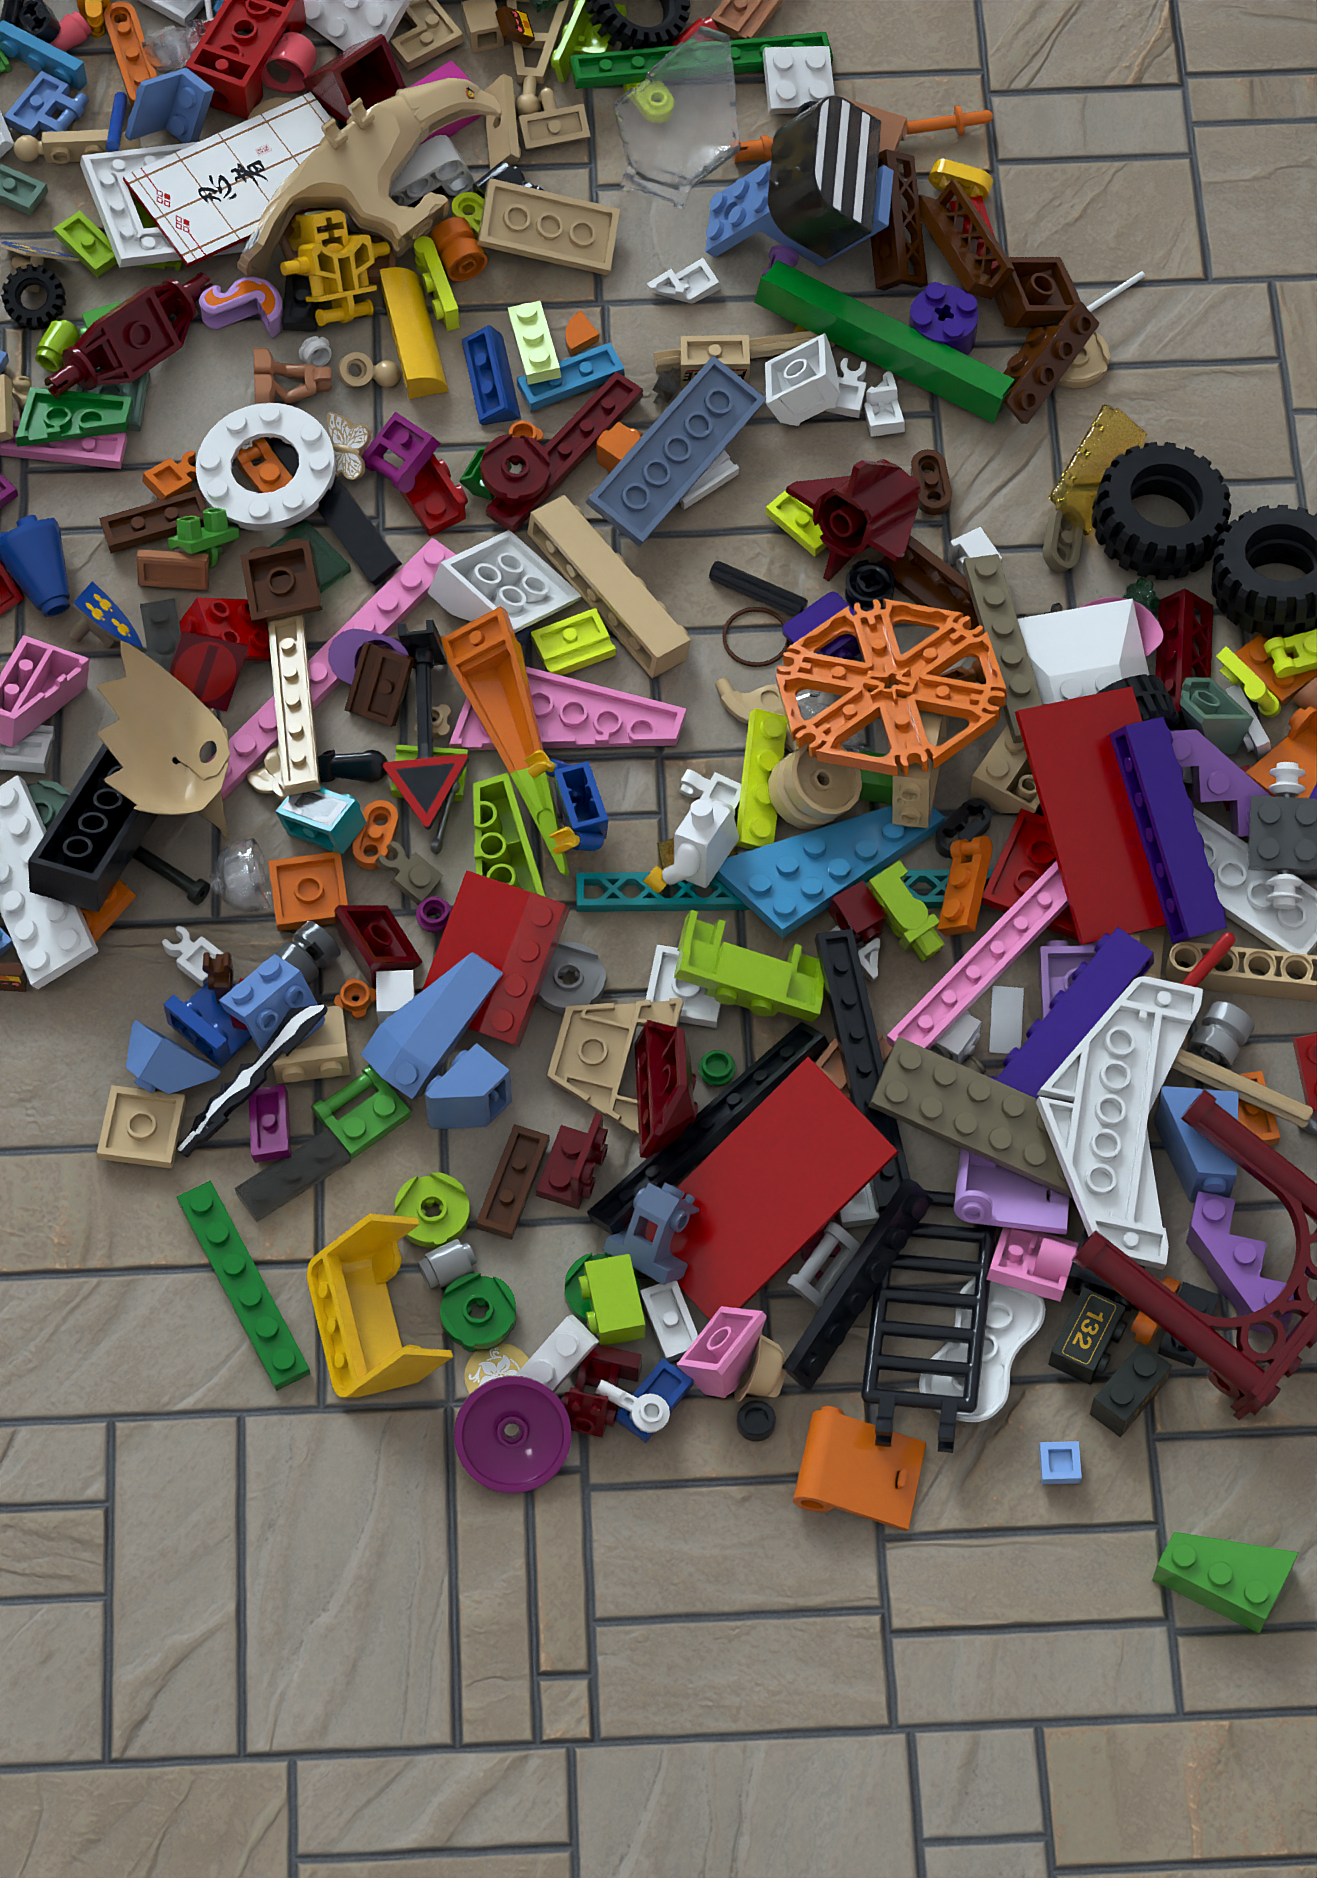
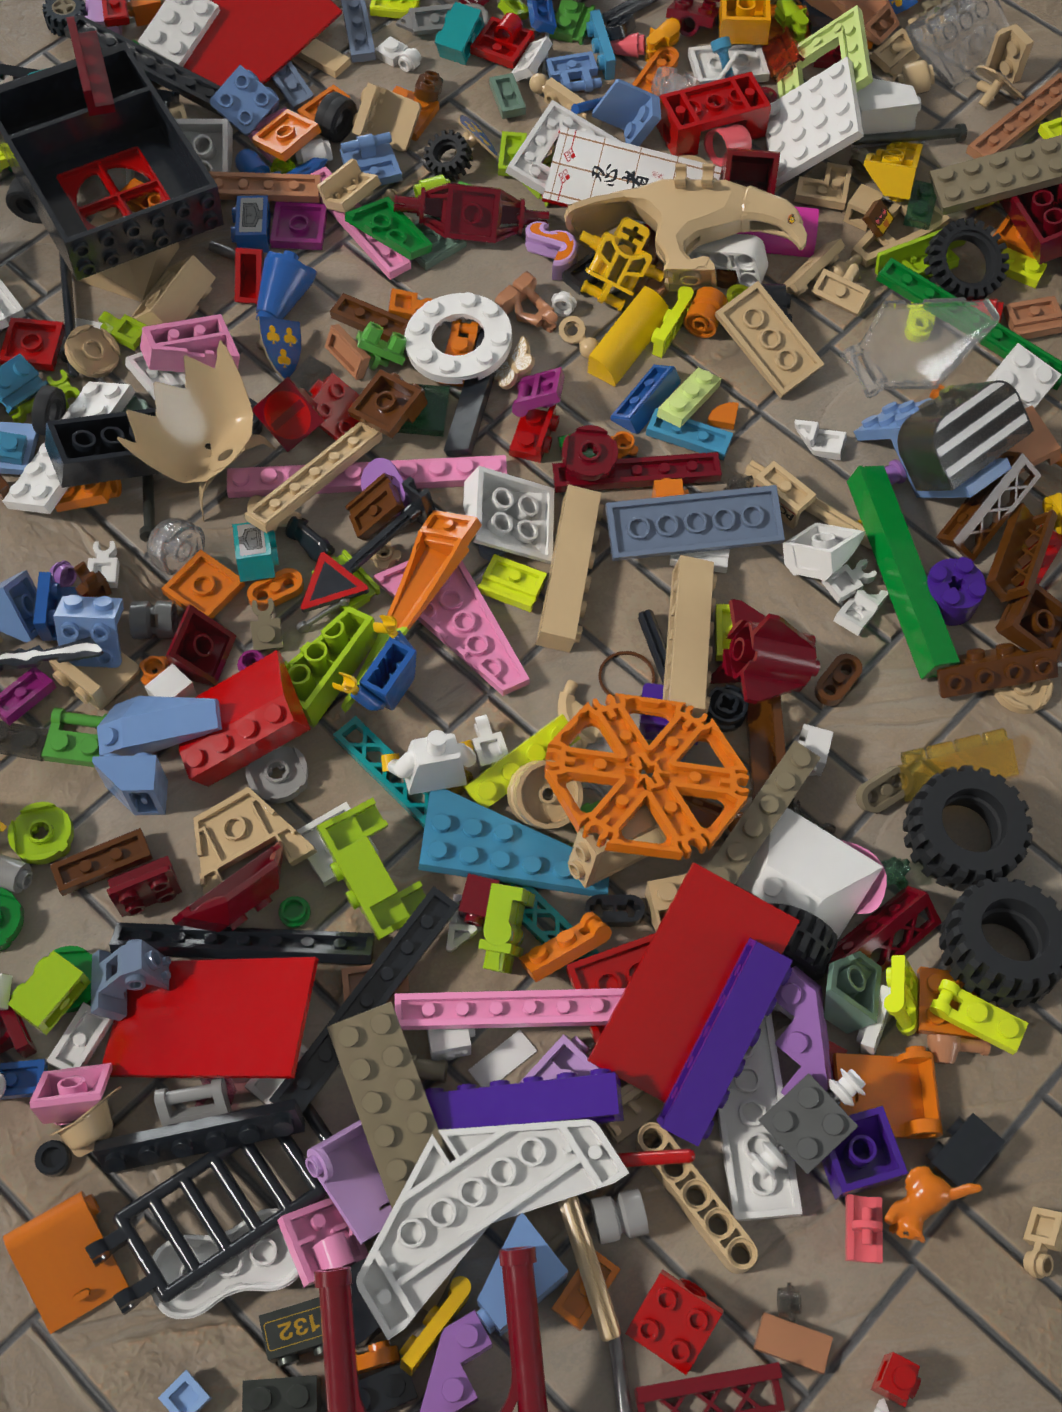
camera: 45 degrees right, 0 degrees up
none -> medium lavender plate [49,560,77,587]
none -> yellow plate [399,1276,471,1376]
none -> tan brick [663,555,717,718]

